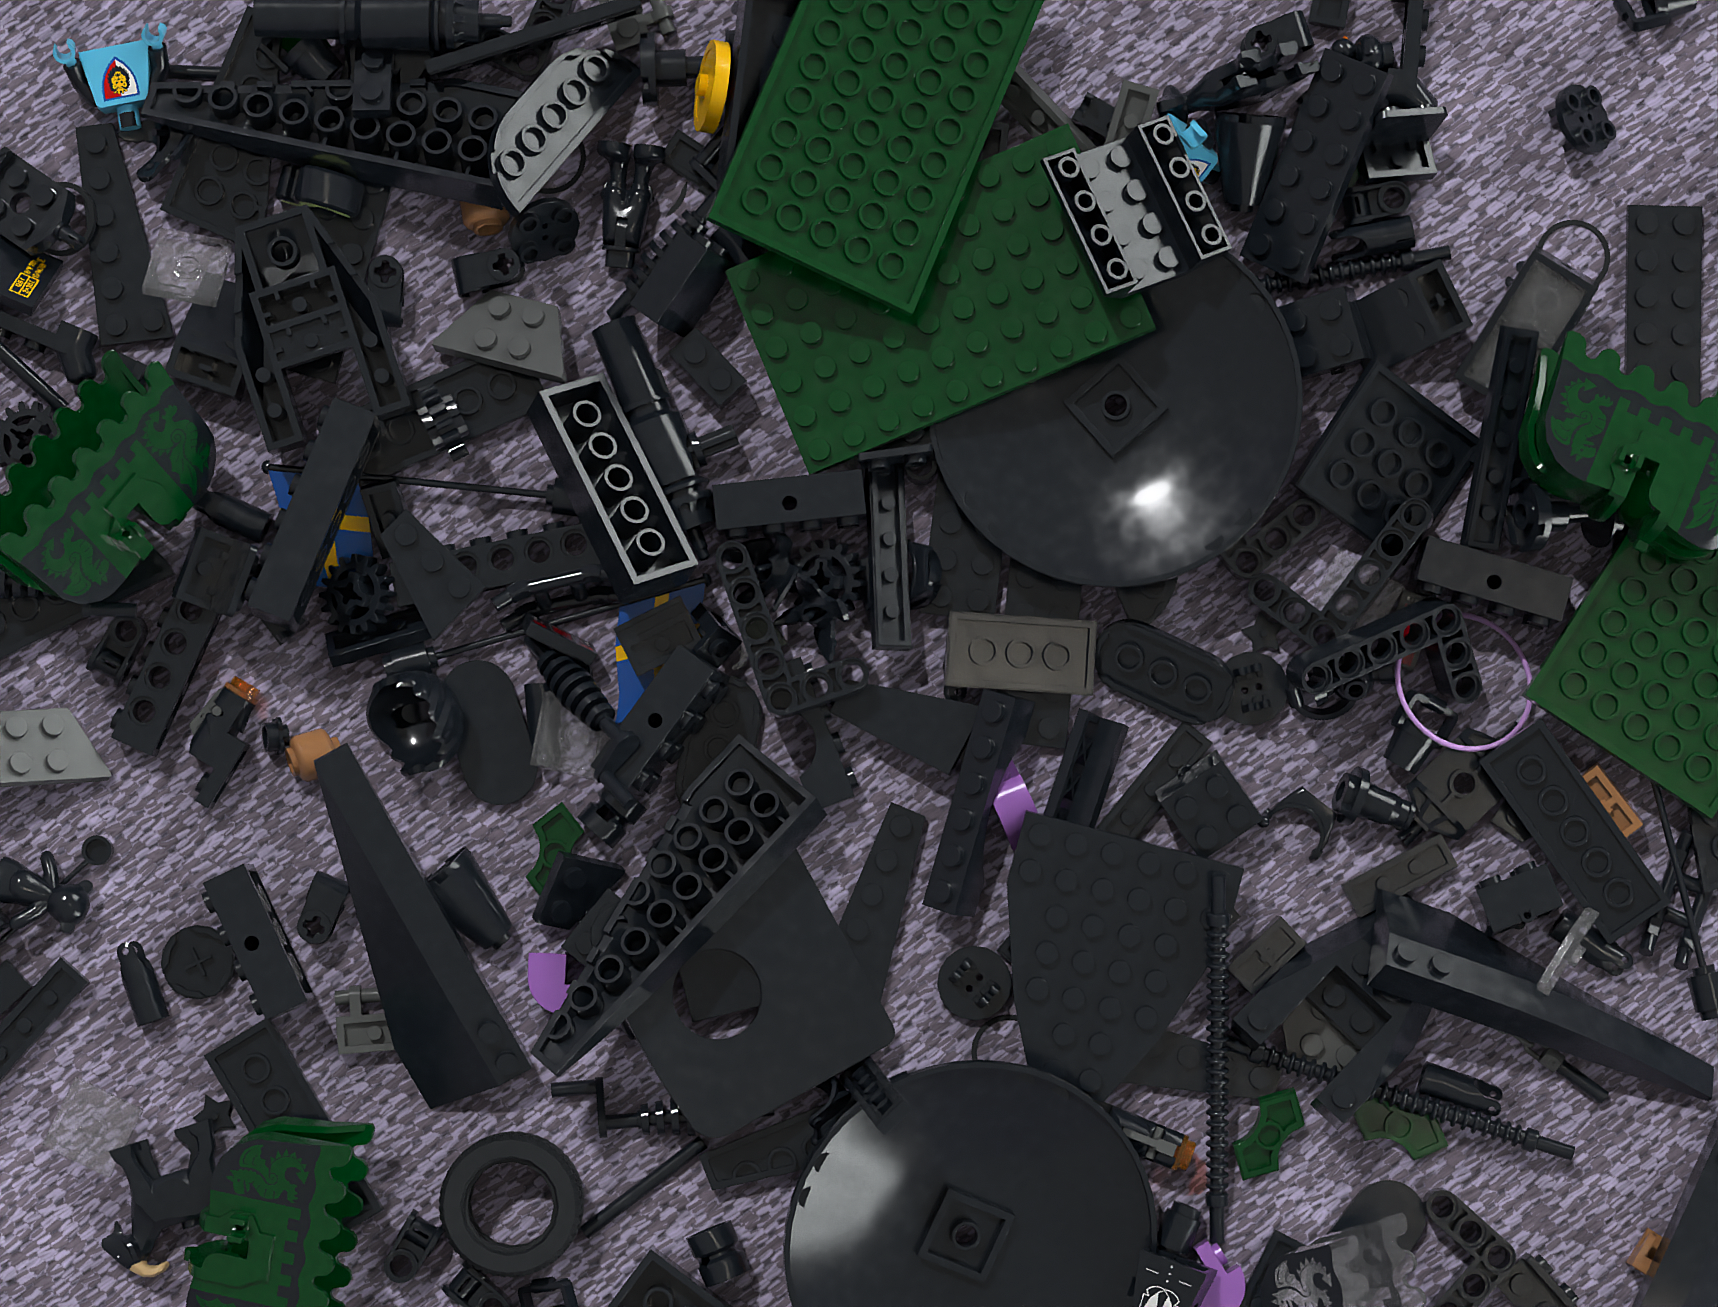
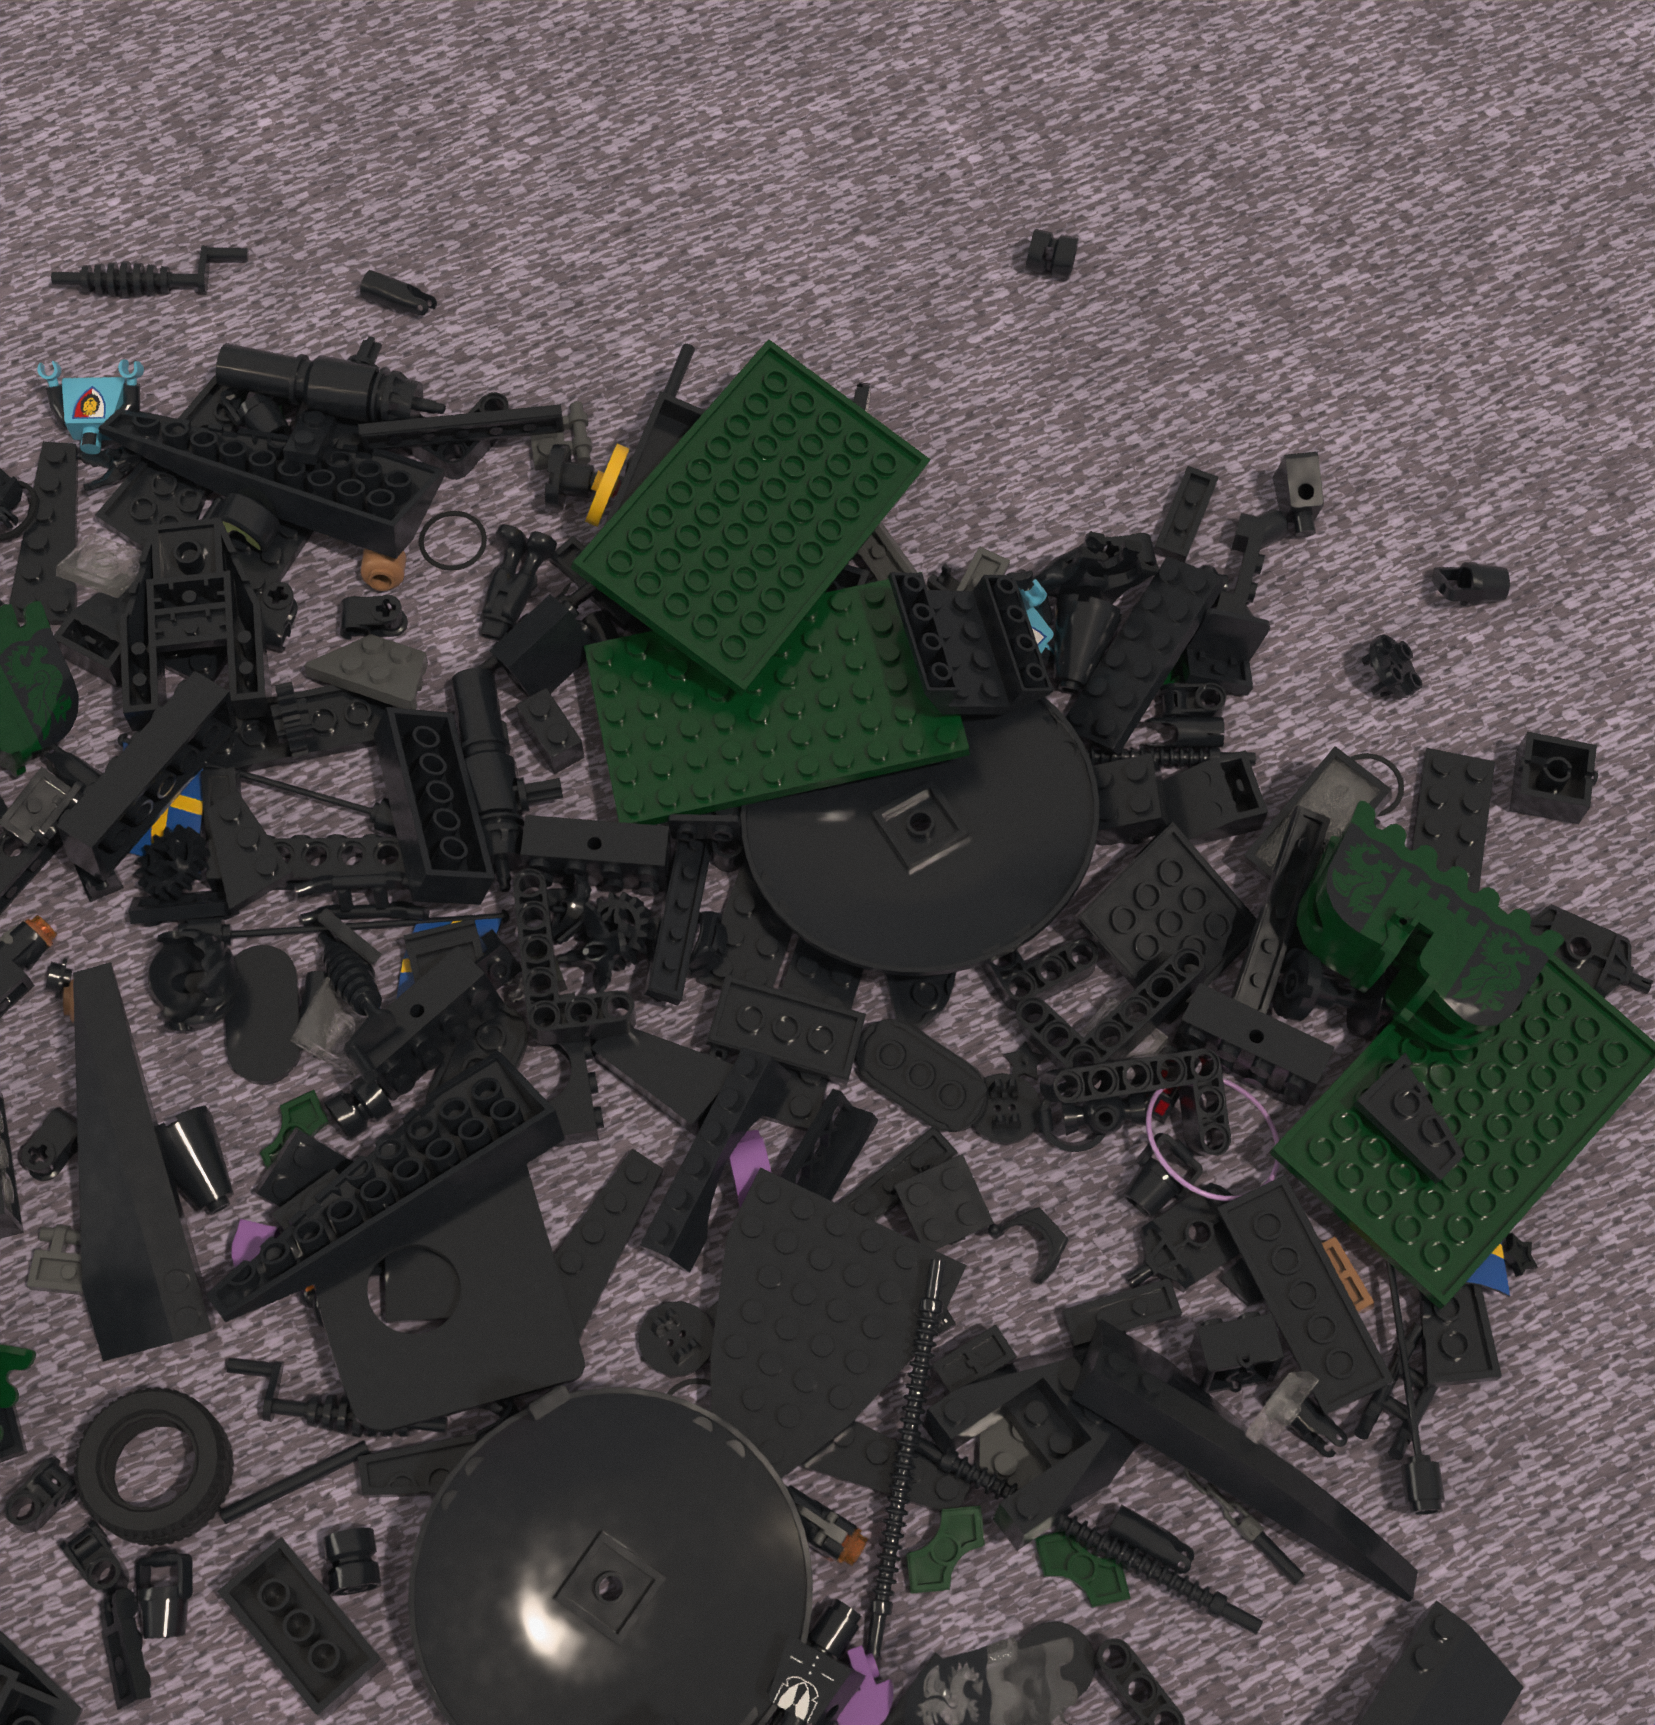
camera: 10 degrees right, 20 degrees down
plate [487,47,641,217] -> none
black plate [508,197,580,264] -> none
black piece [1332,766,1416,831] -> none
none -> black wing [1353,1053,1465,1184]

